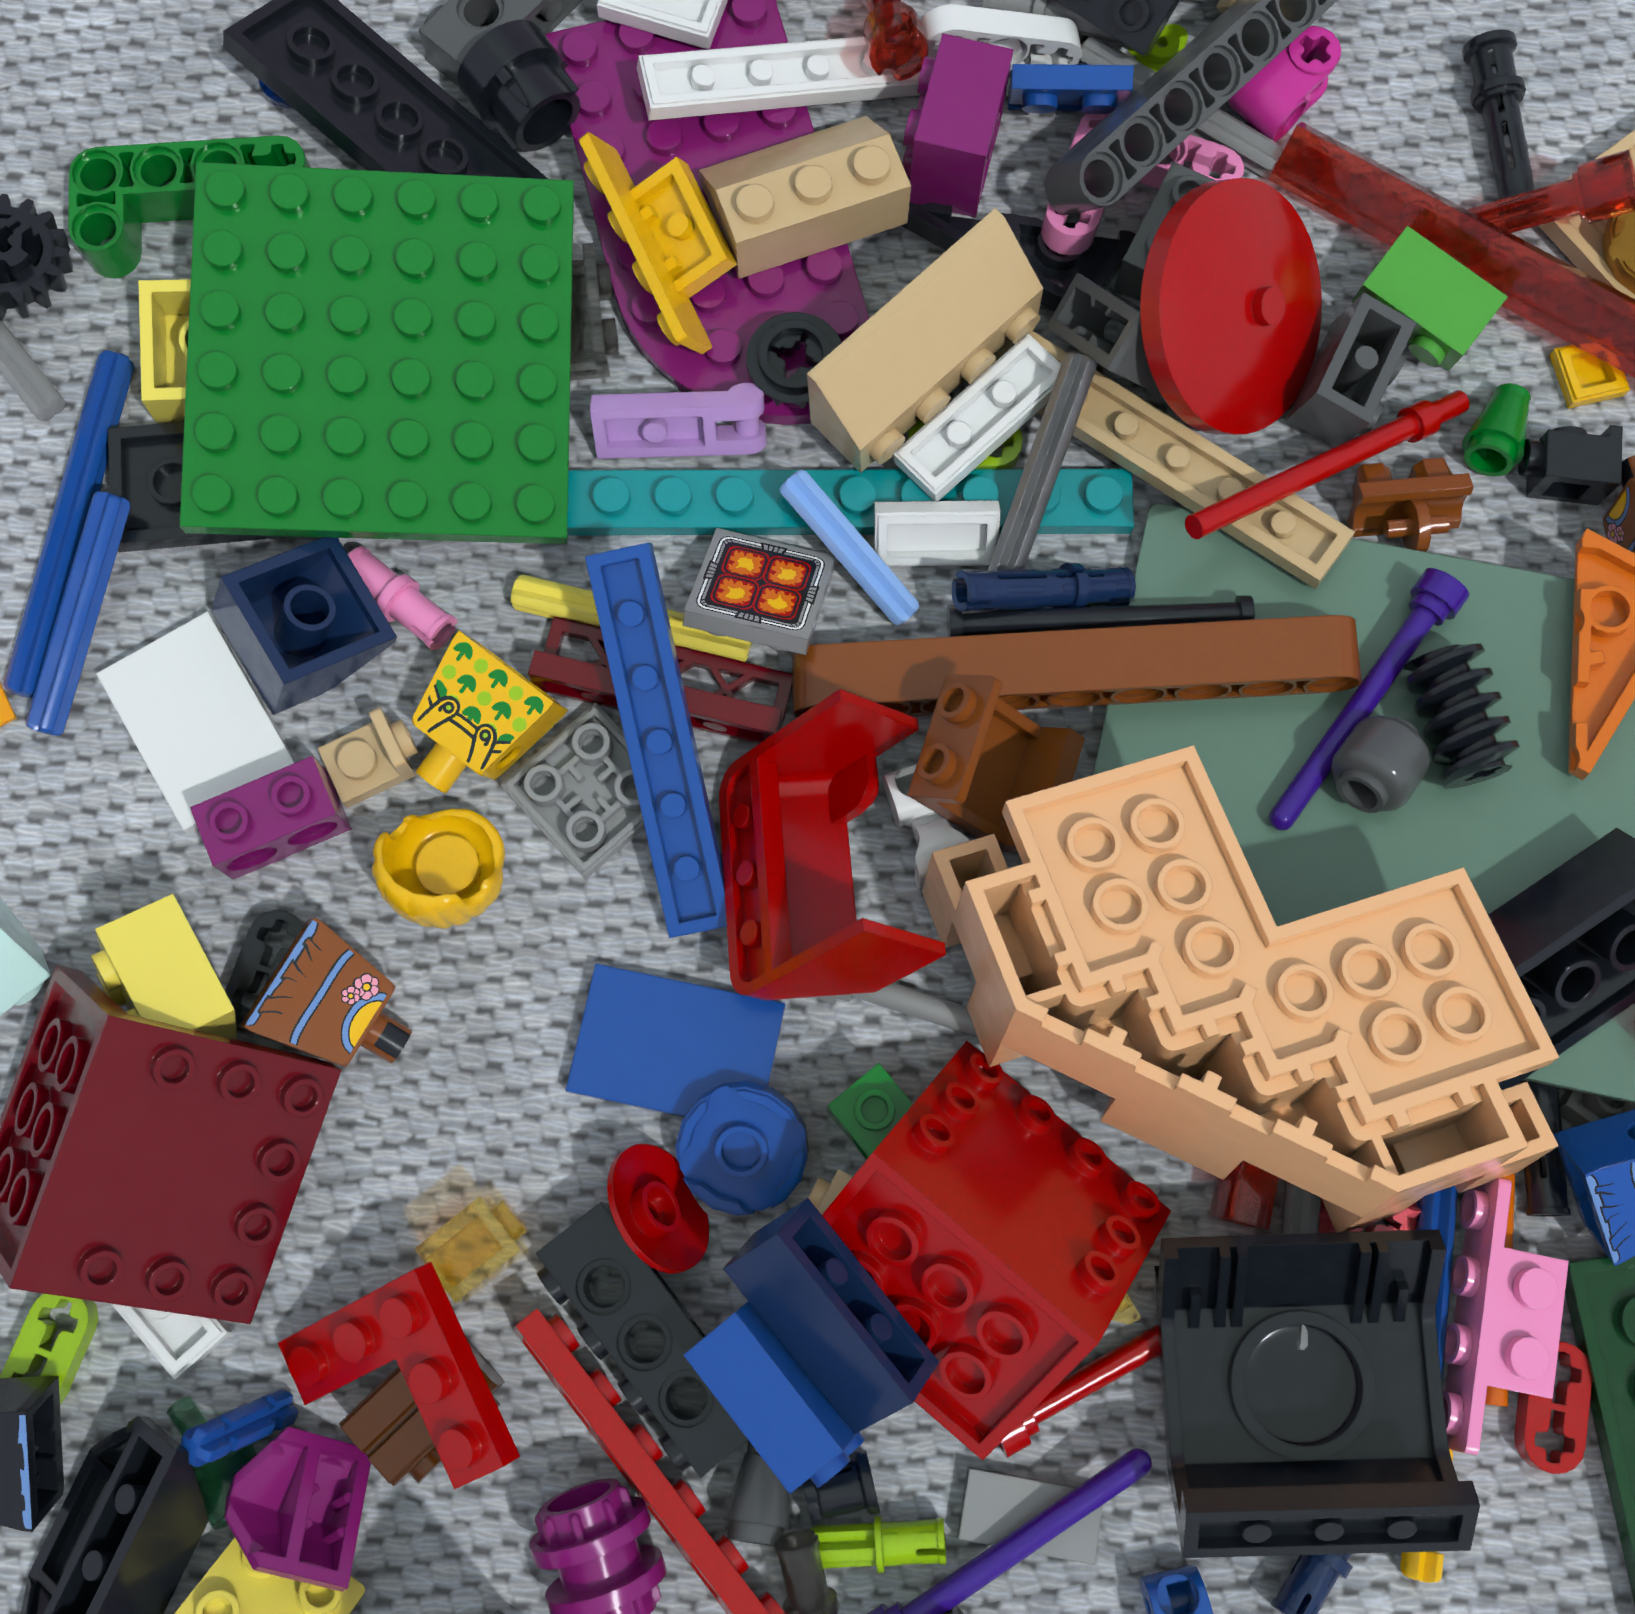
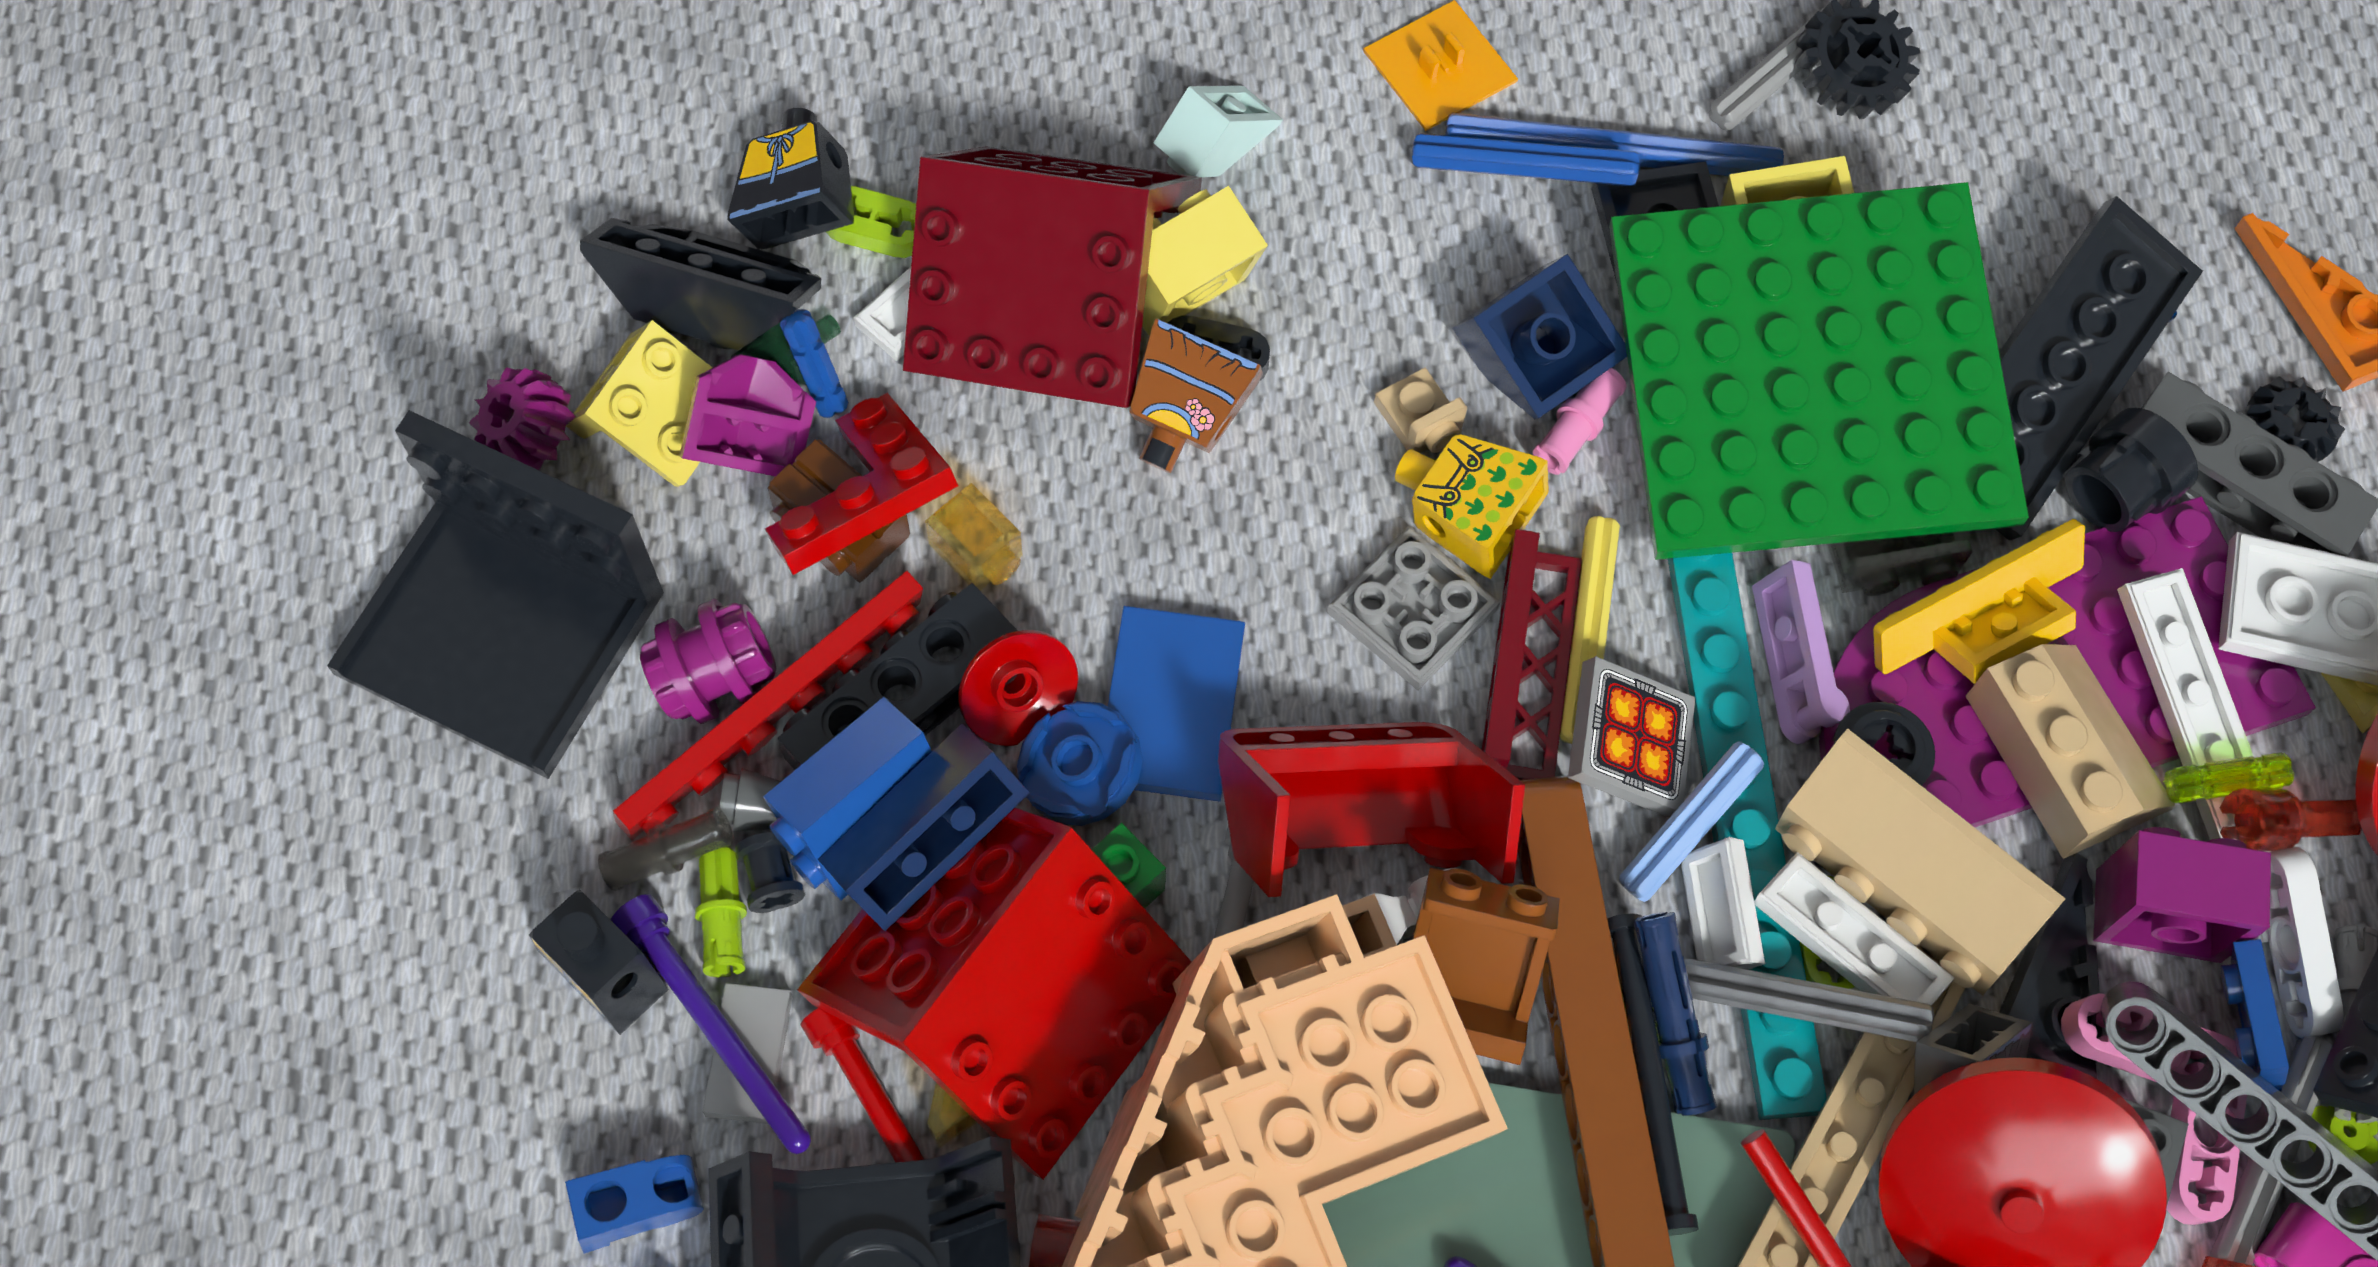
camera: 85 degrees right, 10 degrees down
green beam [68,135,311,279] -> none
white tile [96,611,296,835] -> none
magenta brick [190,756,352,880] -> none
yellow piece [372,808,505,929] -> none
blue plate [585,542,727,938] -> none
none -> clear neon green axle [2164,752,2295,803]

